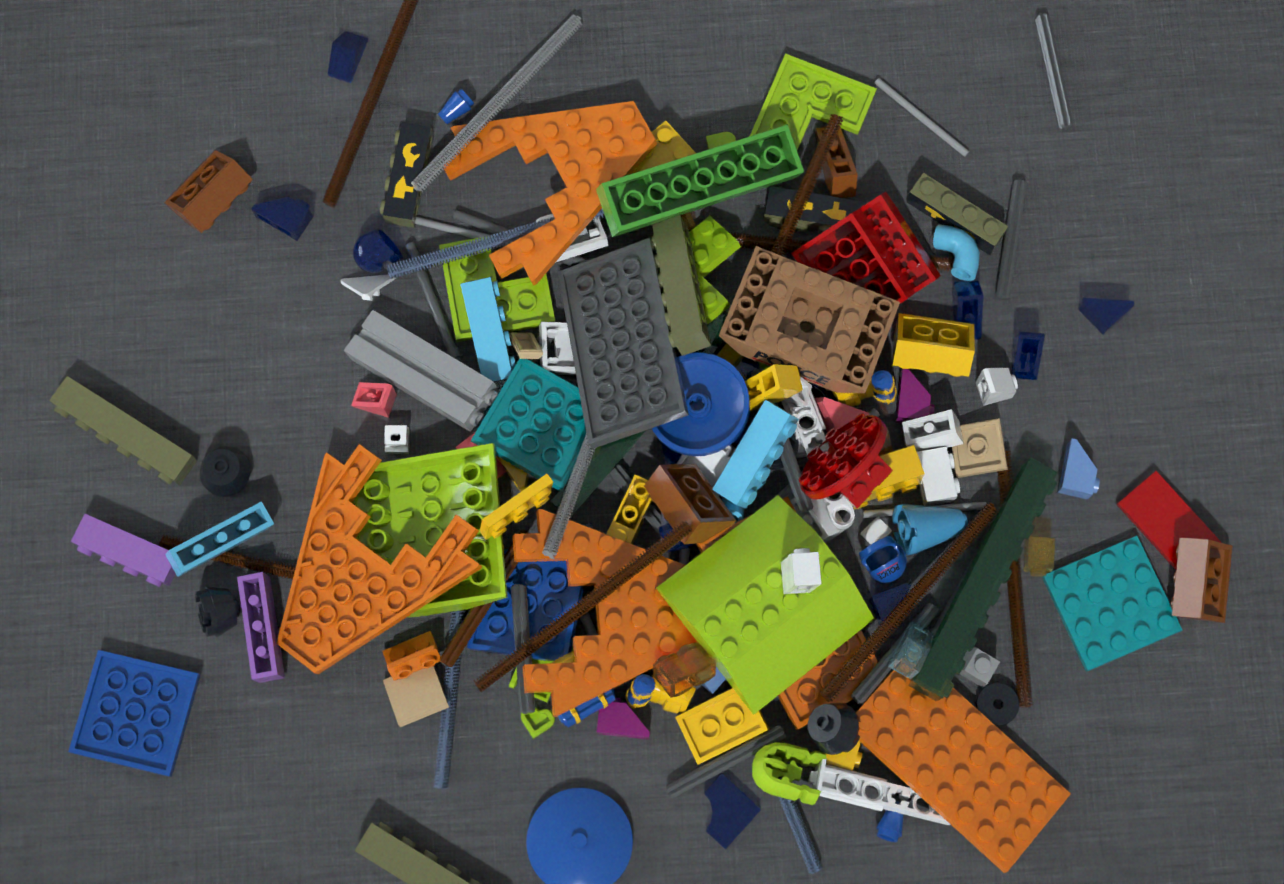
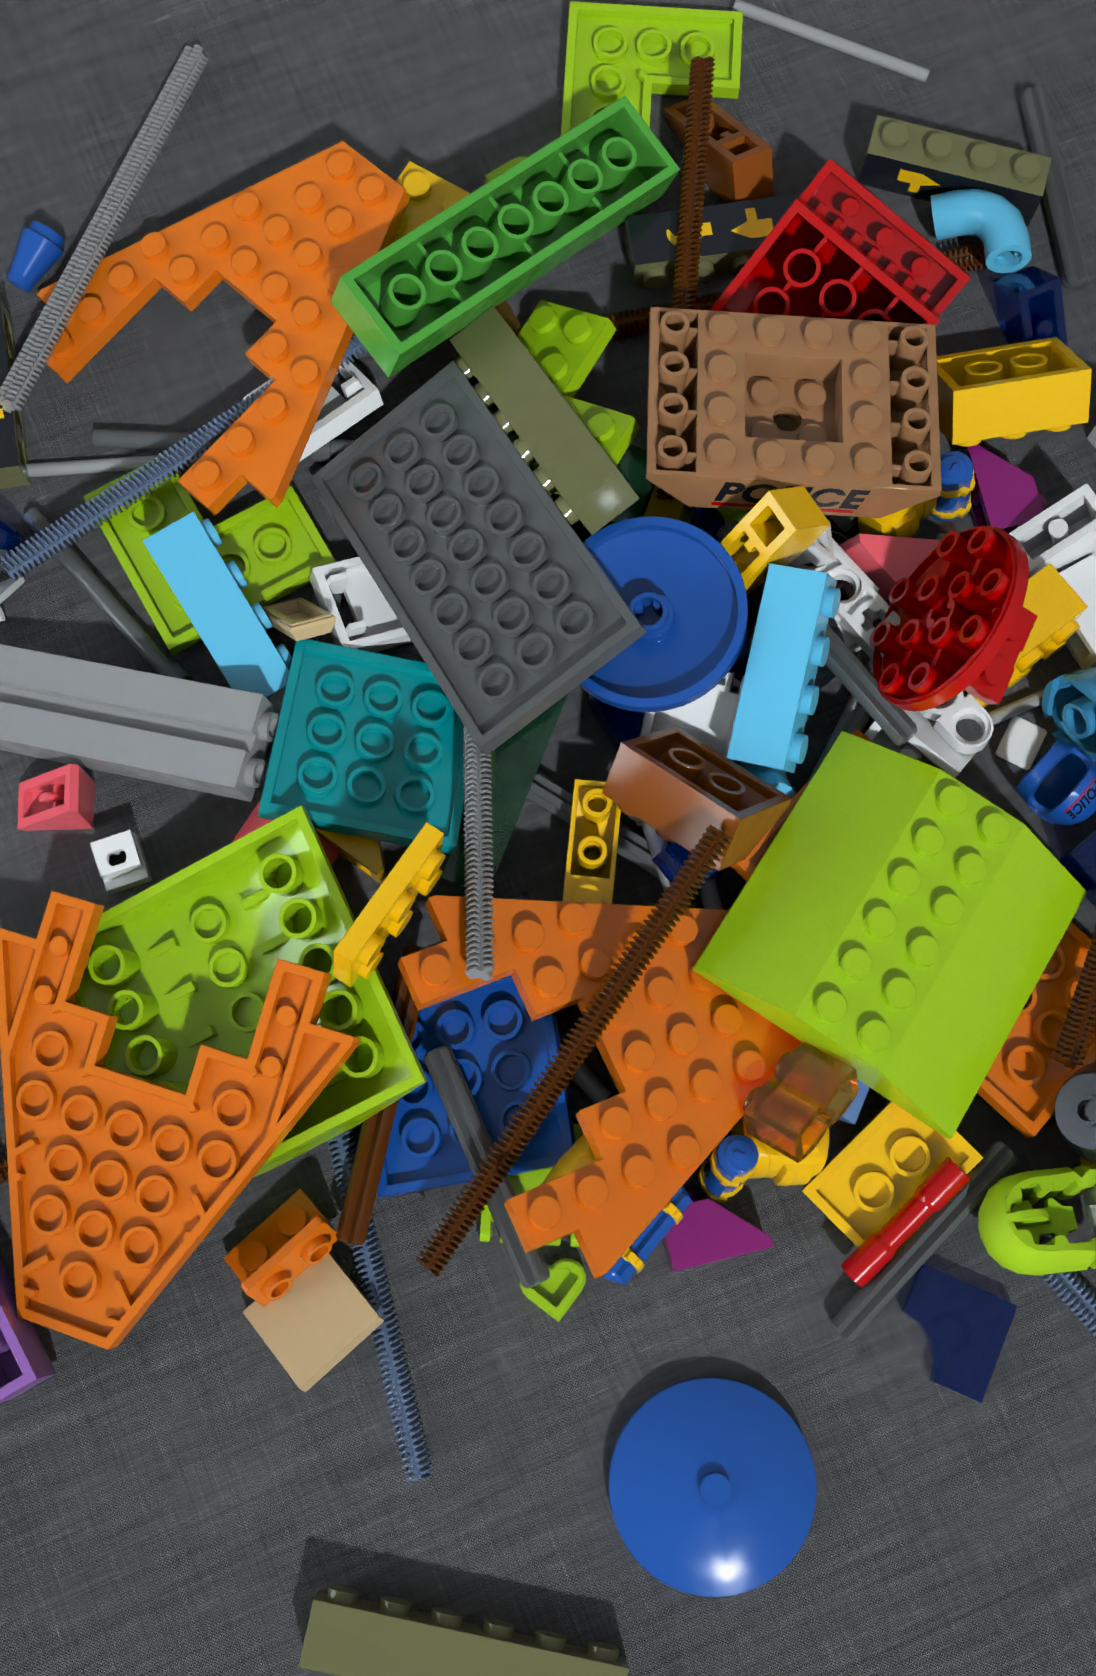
camera: 25 degrees left, 0 degrees up
white brick [781,548,821,594] -> none
none -> red piece [840,1157,971,1288]

